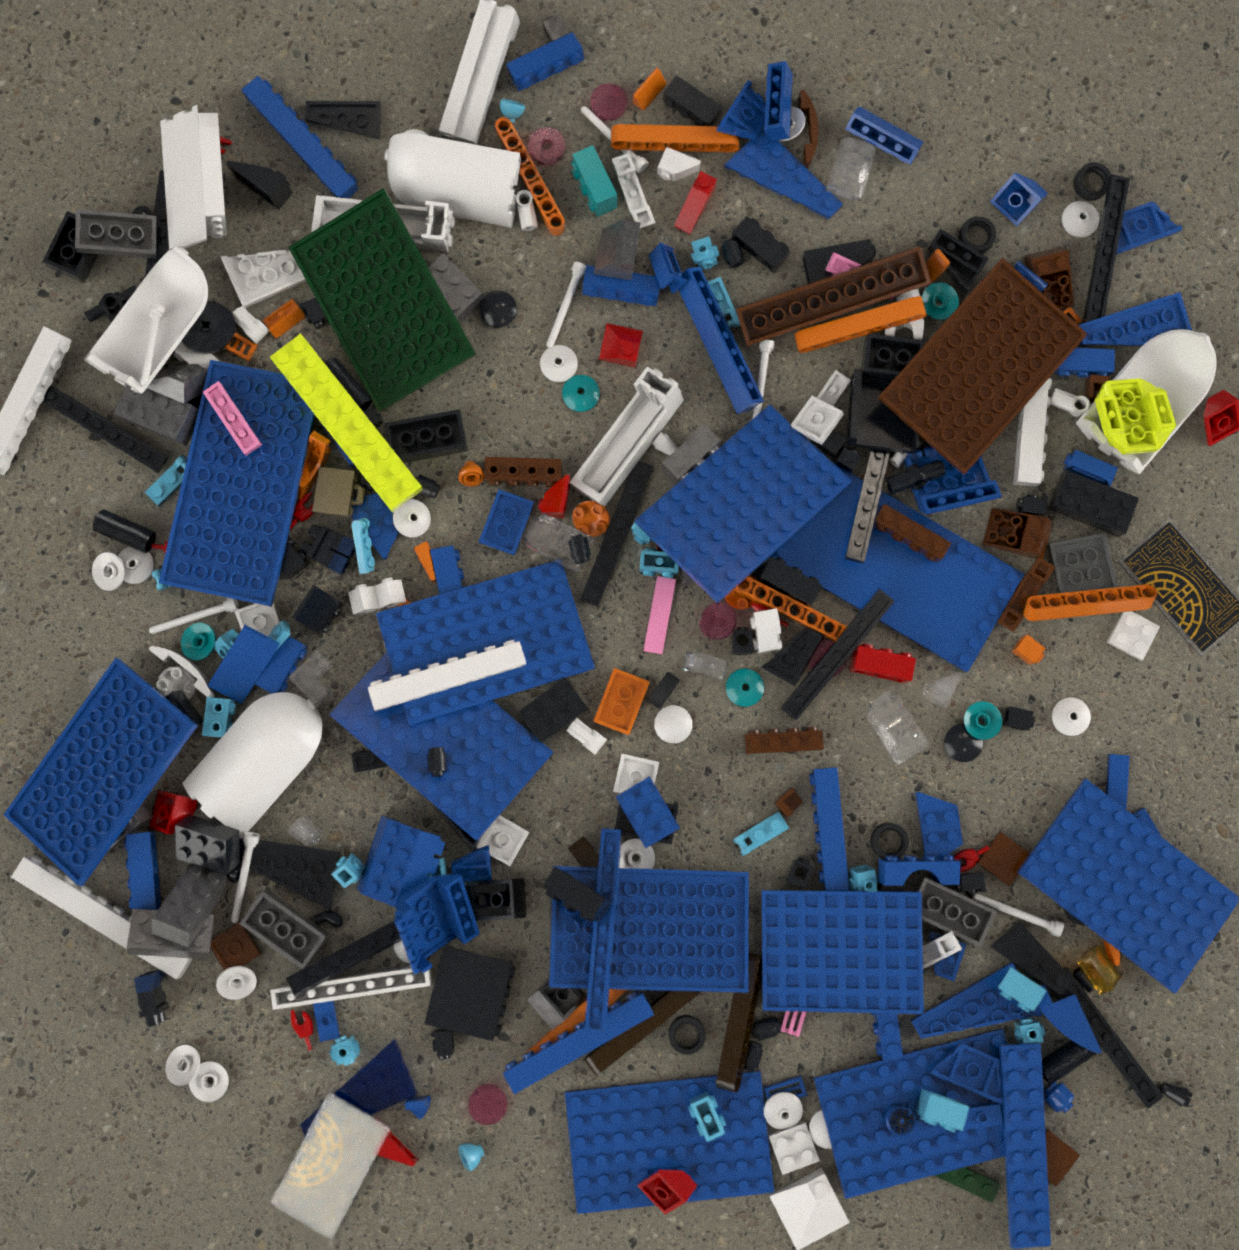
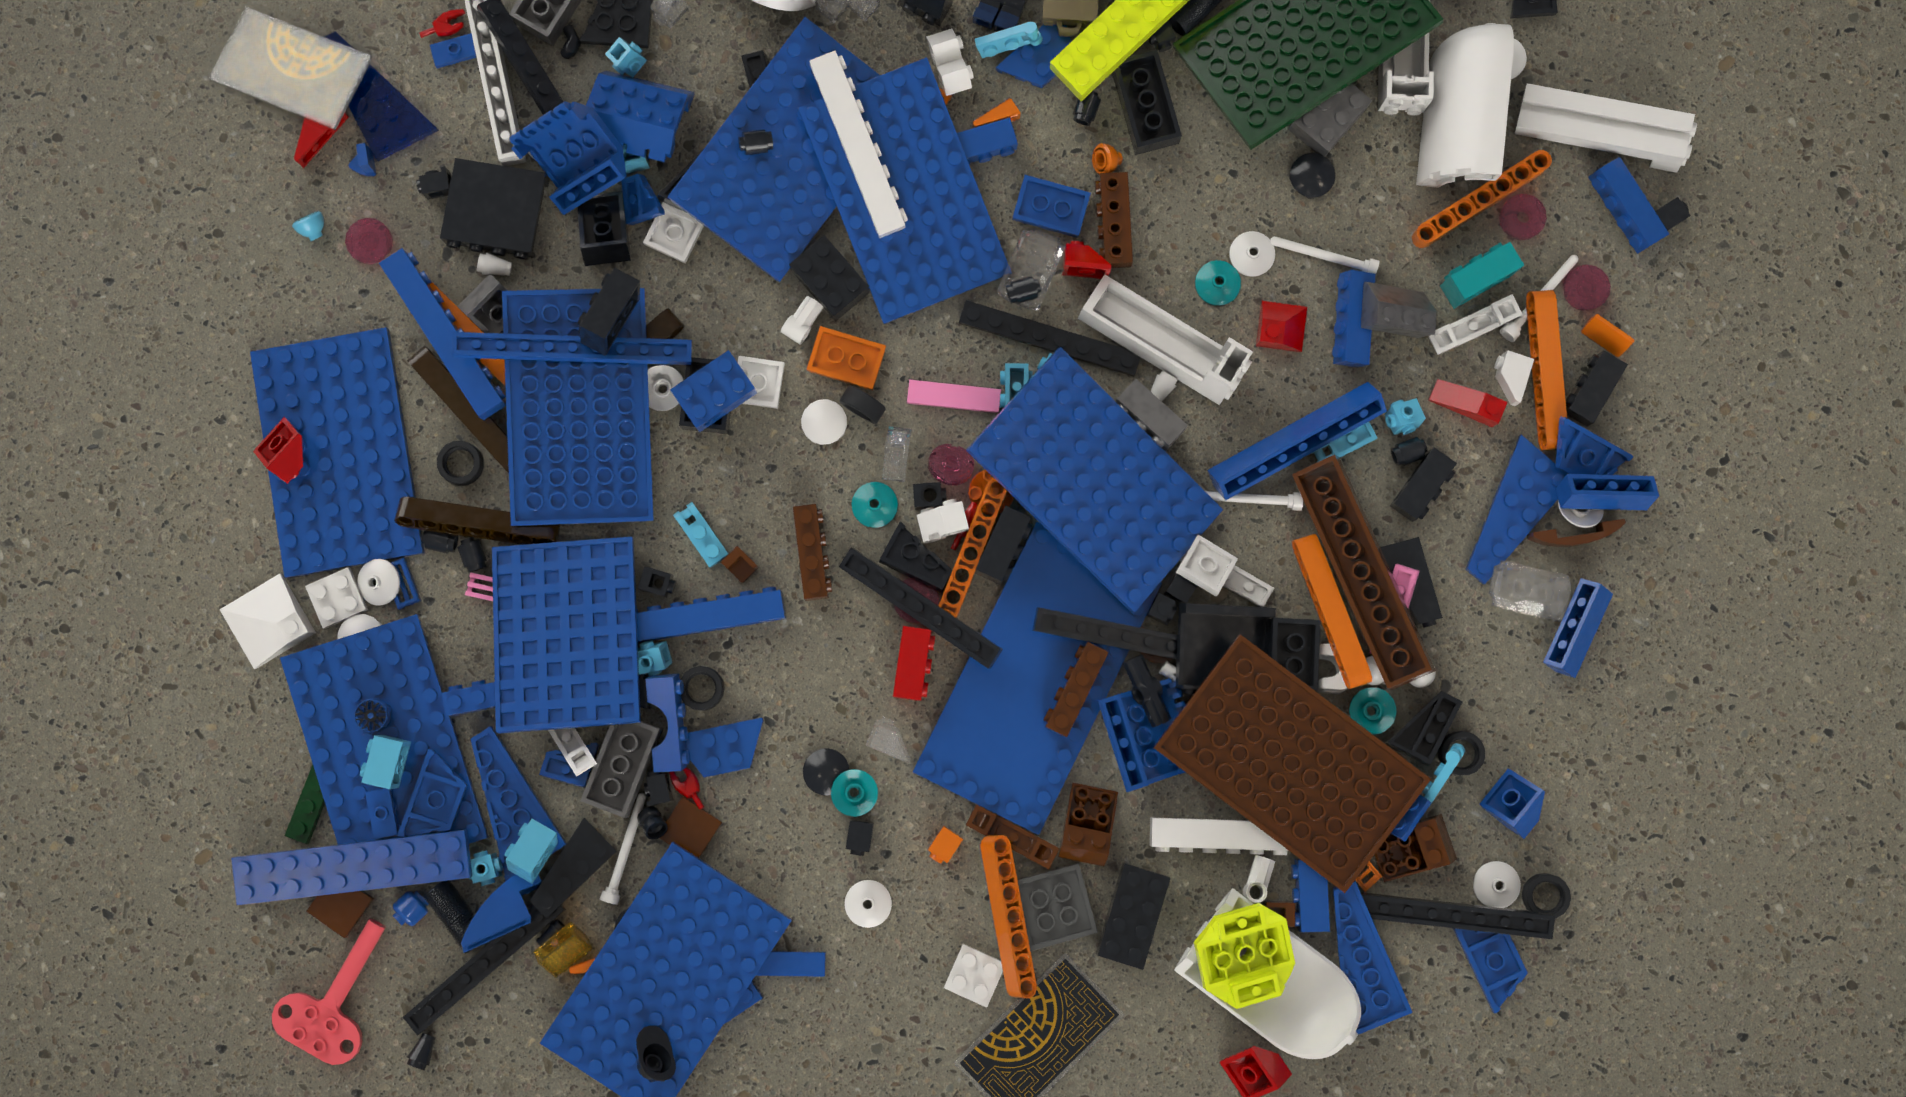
camera: 85 degrees right, 0 degrees up
medium azure brick [330,1035,360,1066] -> none
white dish [393,499,431,537] -> none
medium azure brick [500,99,525,123] -> none
white piece [516,190,538,231] -> none
orange dish [572,500,610,537] -> none
blue window [648,243,687,293] -> none
medium azure brick [688,1091,726,1142] -> none
clear slope [866,691,930,765] -> none
orange slope [925,249,950,283] -> none
black brick [1016,495,1048,517] -> none
blue window [1063,450,1118,487] -> none
none -> coral piece [272,919,386,1065]
none -> white cone [477,252,512,276]
none -> black piece [636,1025,676,1082]
none -> black wheel [637,806,668,840]
none -> medium azure plate [1422,743,1465,803]

